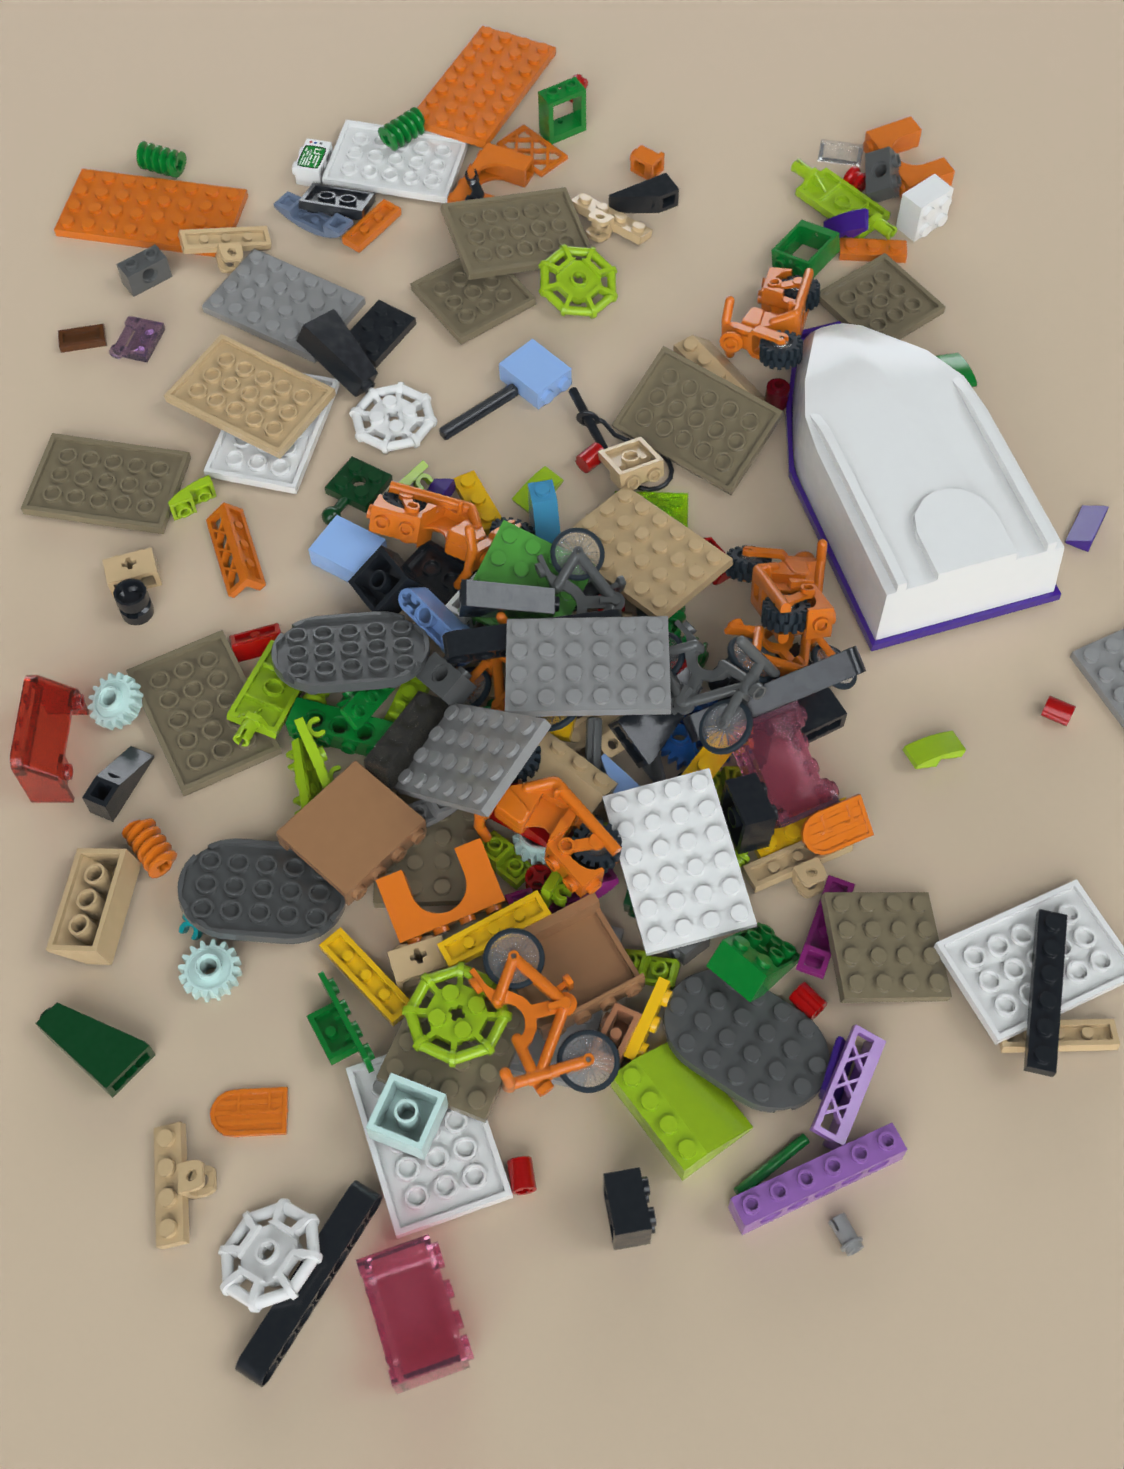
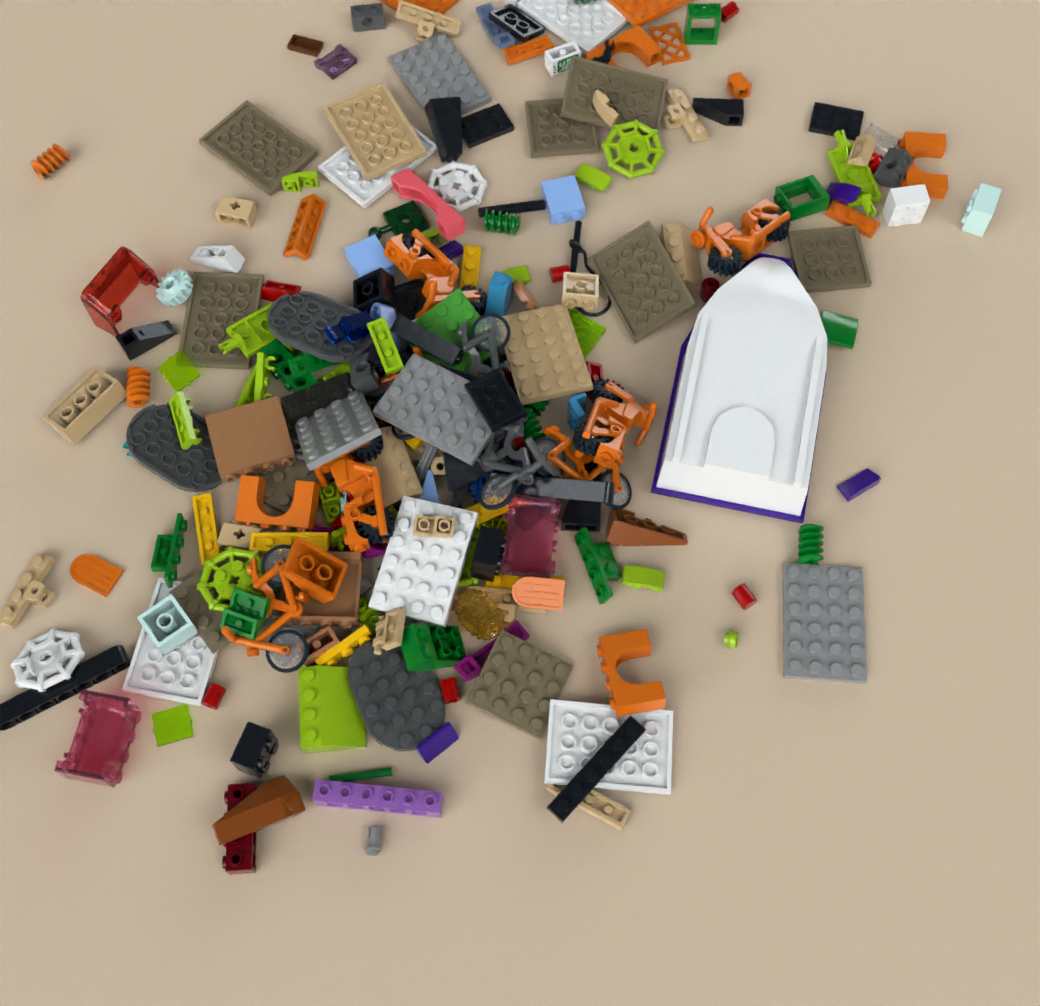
camera: 30 degrees right, 5 degrees up
dark green slope [35,1002,155,1098] -> none
black wheel [113,578,154,626] -> none
light aqua gear [178,939,242,1002] -> none
medium lavender fence [810,1024,886,1150] -> none
none -> clear neon green piece [152,704,194,747]
none -> clear neon green piece [158,350,201,392]
none -> lime plate [169,391,202,449]
none -> white slope [189,245,245,273]
none -> dark orange wedge [212,775,306,846]
none -> green slope [220,587,271,640]
none -> dark red brick [222,783,257,875]
none -> orange slope [281,536,348,604]
none -> clear blue piece [323,310,374,344]
none -> lime plate [367,317,404,375]
none -> tan plate [373,607,406,655]
none -> coral arch [391,168,466,242]
none -> tan slope [412,514,456,538]
none -> clear yellow gear [454,588,505,641]
none -> black plate [464,368,527,433]
none -> green piece [484,209,521,235]
none -> nougat tile [512,278,539,310]
none -> white brick [544,41,581,77]
none -> dark azure bracket [567,393,587,430]
none -> lime slope [574,163,613,192]
none -> green bracket [574,527,622,604]
none -> tan slope [592,89,619,128]
none -> orange arch [596,629,666,717]
none -> dark orange wedge [605,508,688,546]
none -> lime plate [724,629,739,649]
none -> green piece [798,524,824,565]
none -> black plate [808,102,864,141]
none -> tan slope [847,133,877,167]
none -> light aqua brick [961,183,1002,237]

